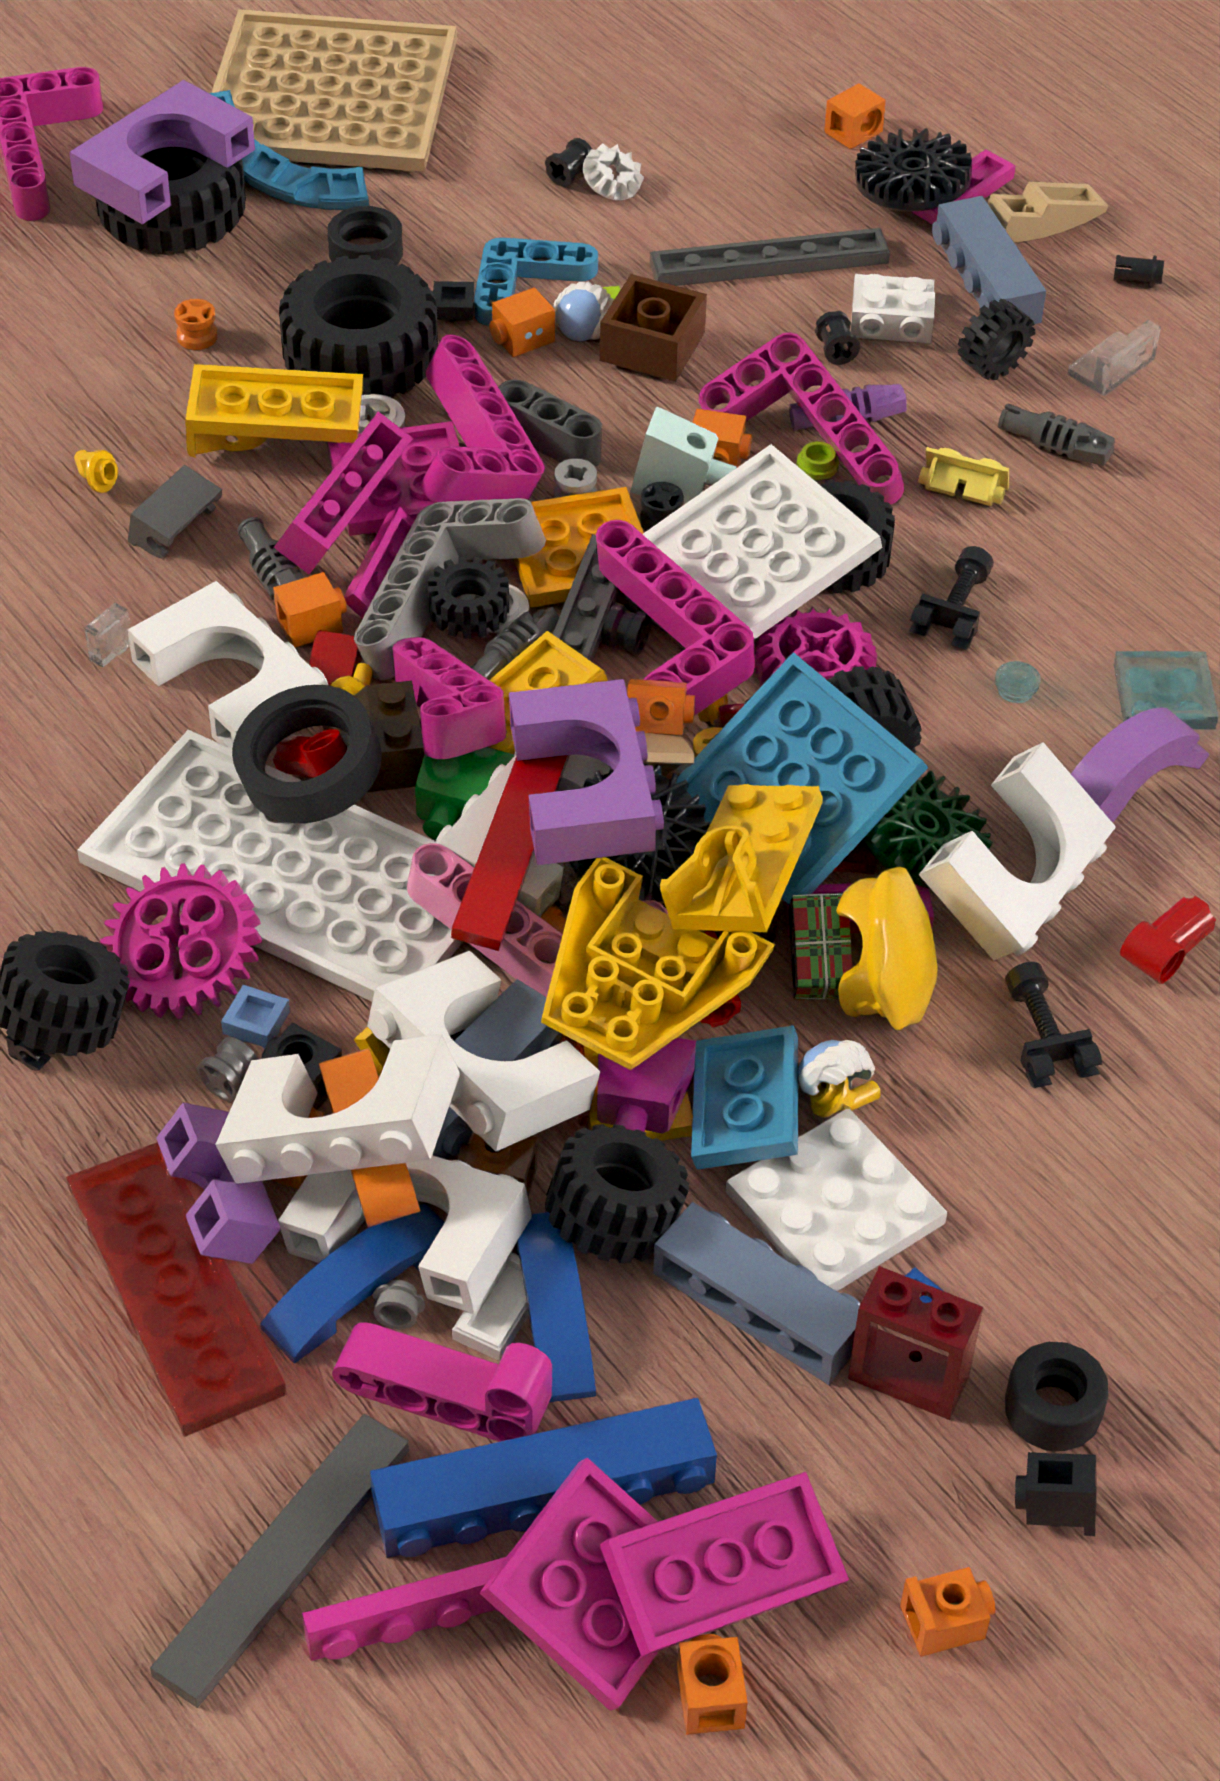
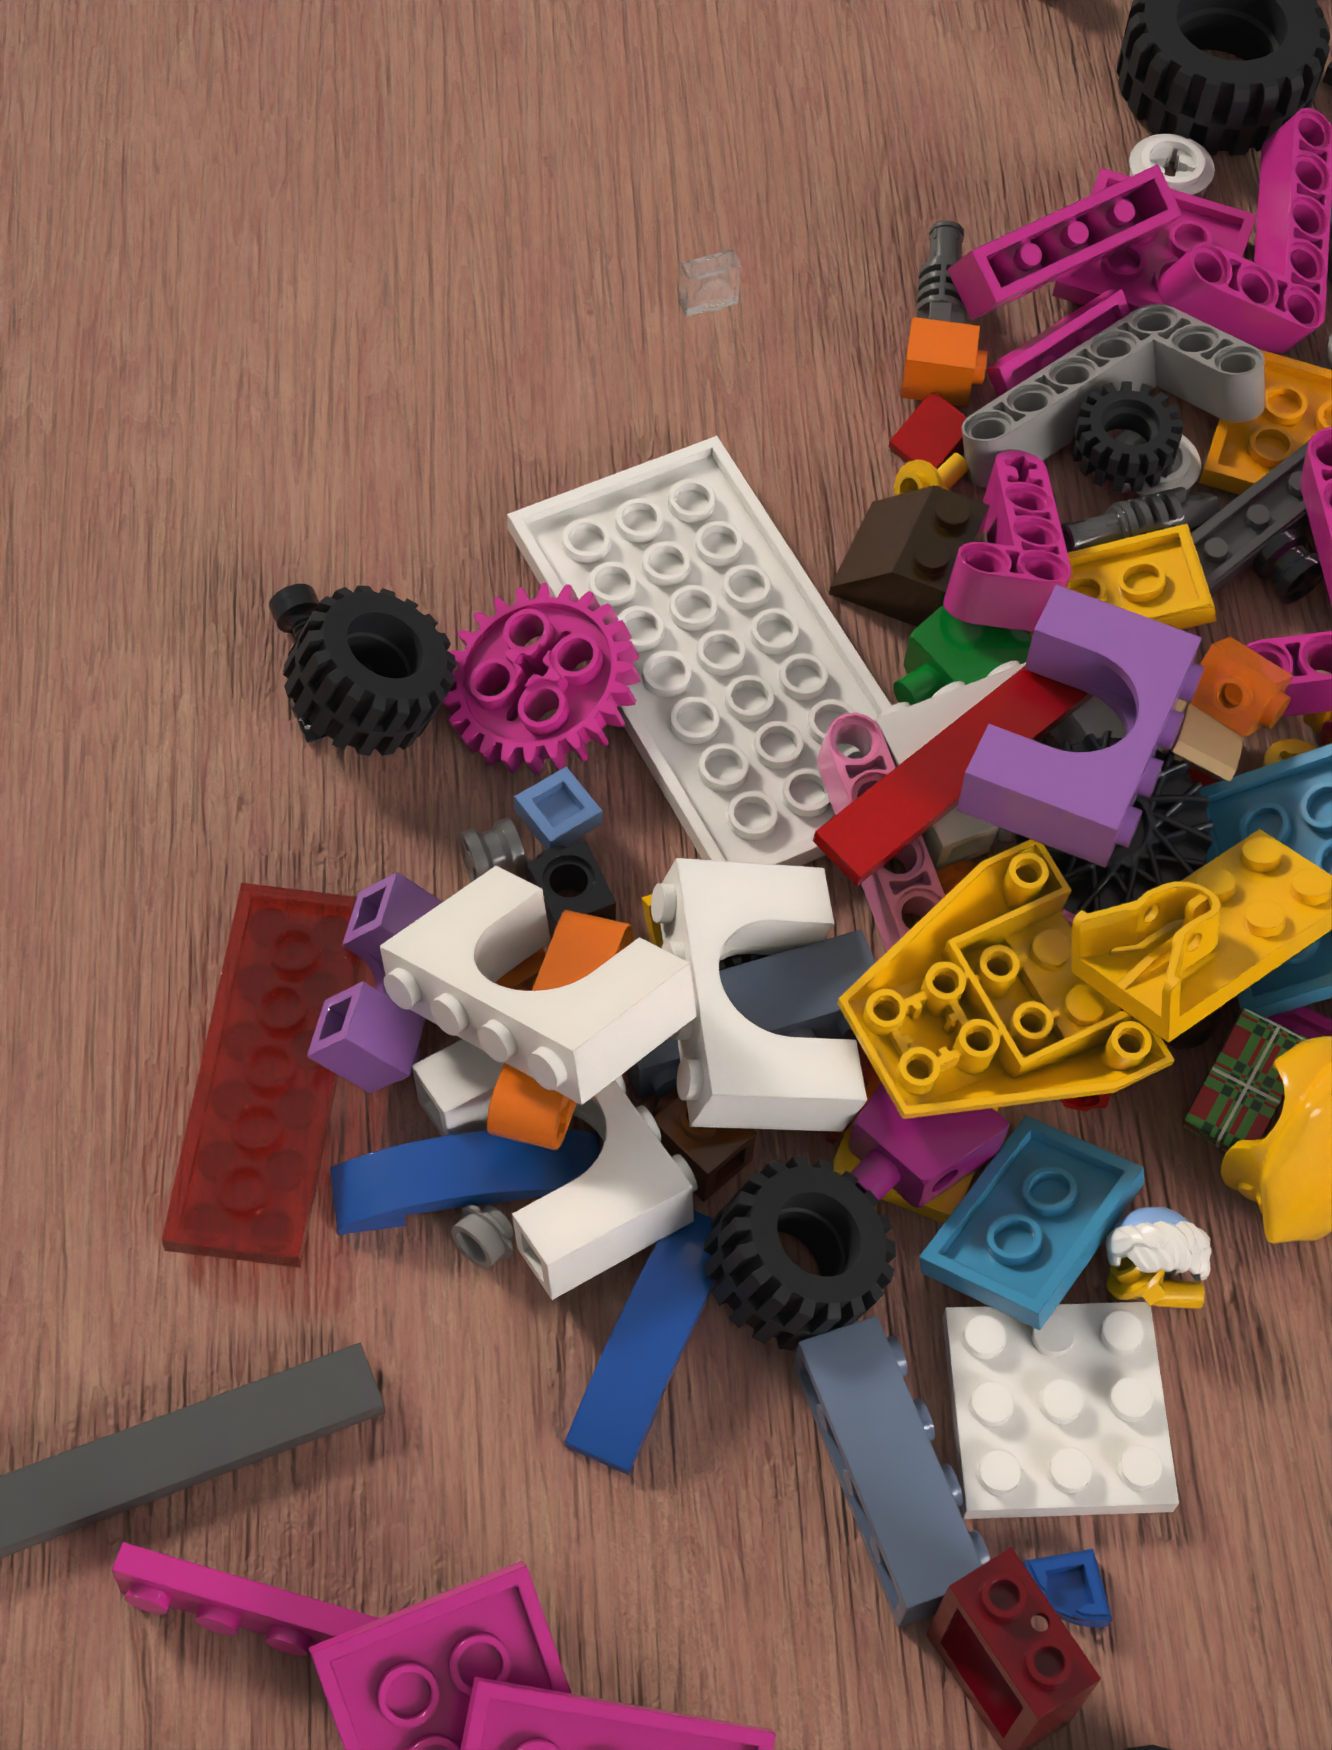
camera: 30 degrees right, 10 degrees up
yellow plate [74,450,118,493] -> none
dark grey hinge [128,465,223,558] -> none
white arch [128,581,328,749] -> none
yellow plate [185,364,363,458] -> none
black tyre [232,685,382,824] -> none
red piece [272,729,347,779] -> none
dark pink beam [332,1322,552,1442] -> none
blue brick [370,1398,717,1558] -> none
white tile [452,1252,529,1361] -> none

